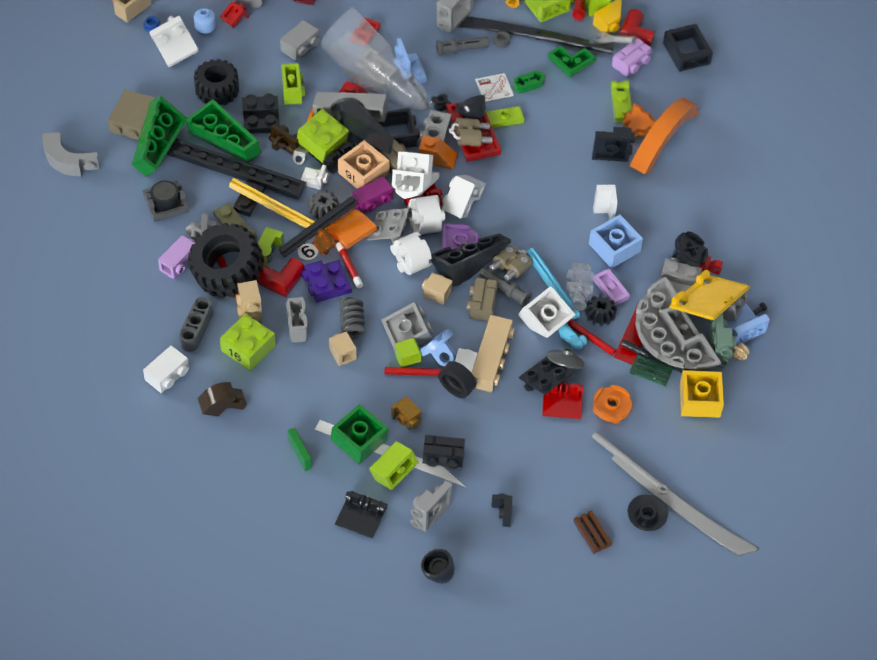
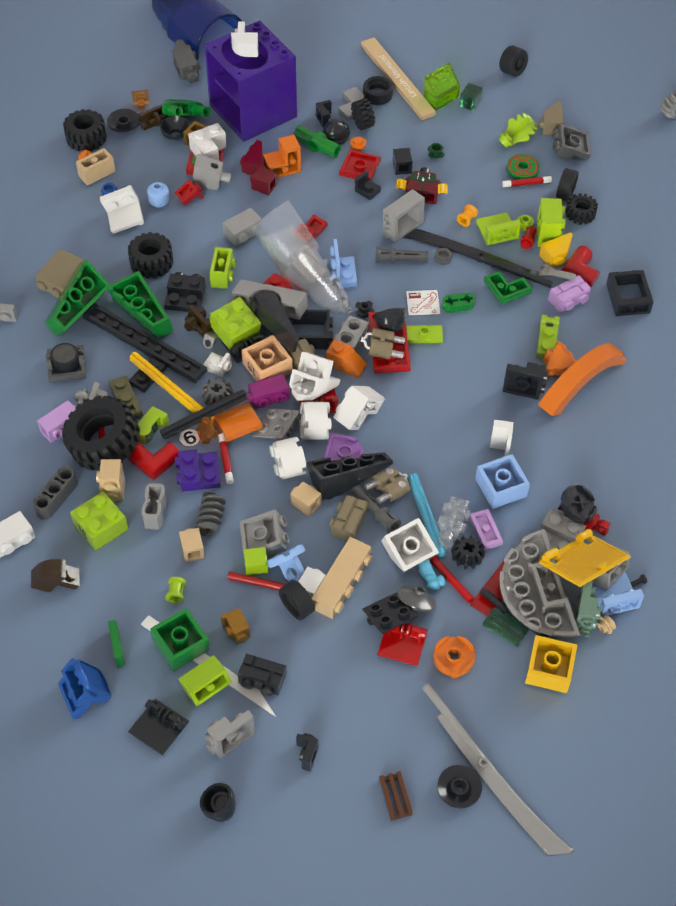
camera: 15 degrees right, 0 degrees up
none -> blue piece [58,658,111,719]
none -> lime bush [165,577,186,604]

